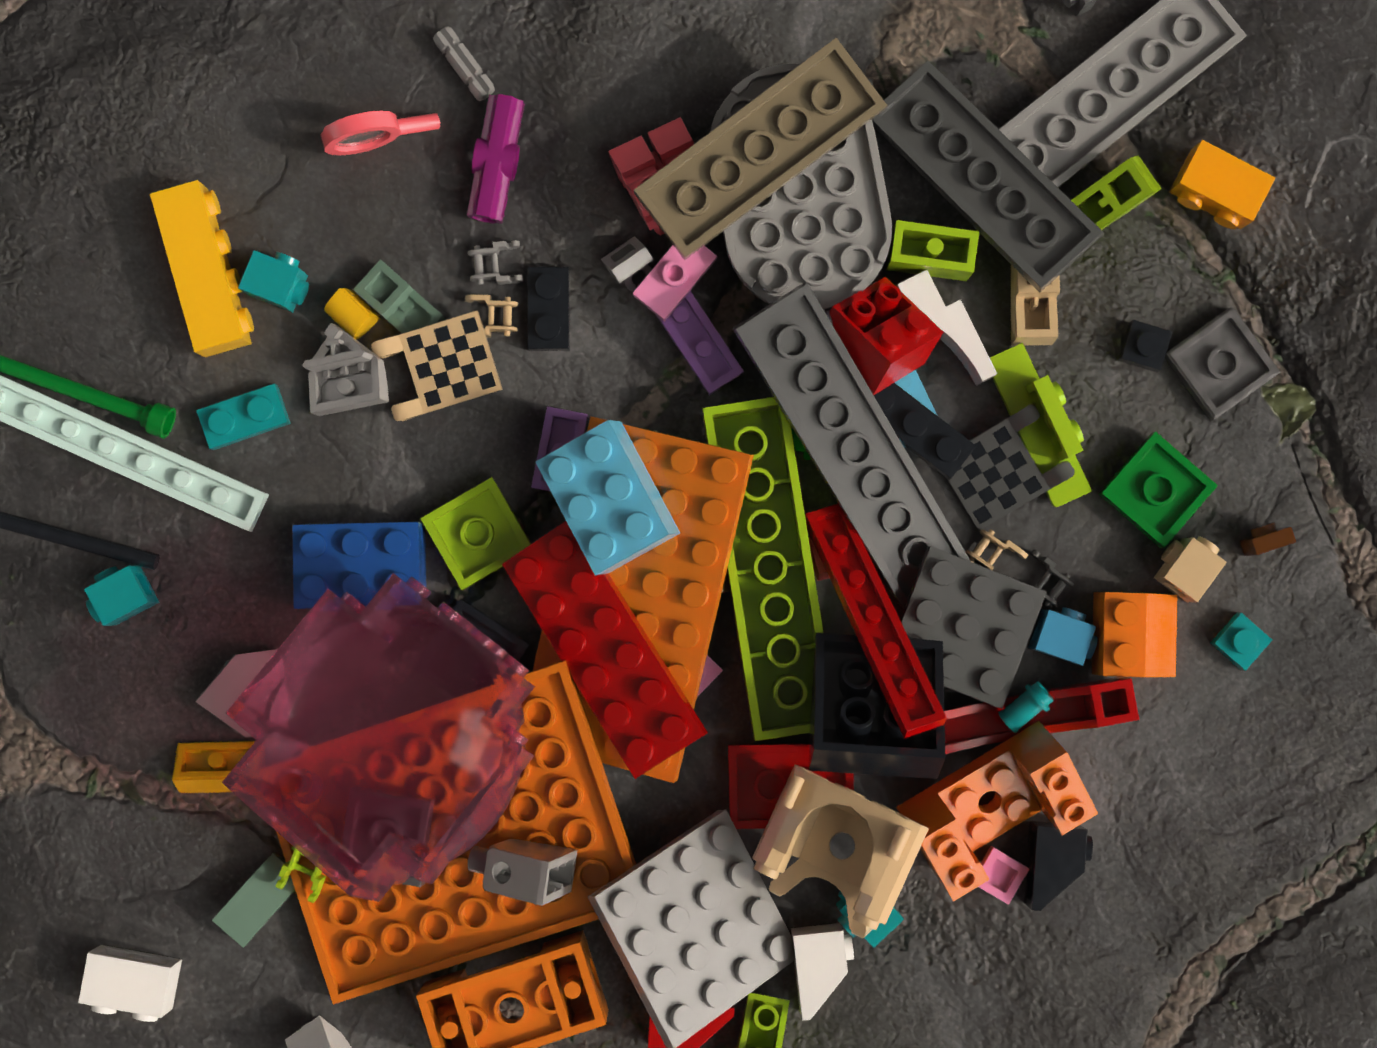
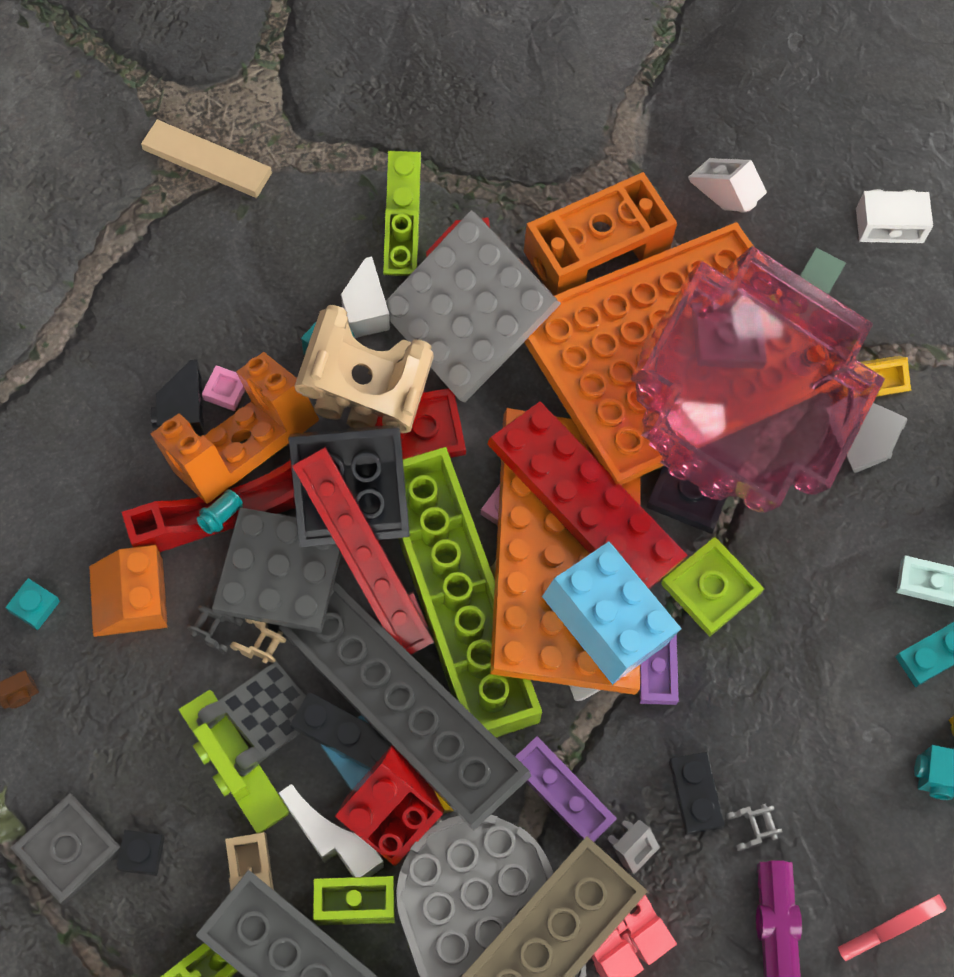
camera: 170 degrees right, 20 degrees down
blue brick [292,522,427,609] -> none
light grey slope [302,323,389,416] -> none
yellow brick [324,288,380,340] -> none
sand green slope [353,259,447,334] -> none
tan flag [371,311,503,421] -> none
tan piece [465,295,518,338] -> none
light grey torso [468,839,578,906] -> none
bright pink plate [633,245,717,322] -> none
dark azure brick [1028,607,1098,666] -> none
green plate [1099,431,1218,548] -> none
tan brick [1154,536,1227,602] -> none

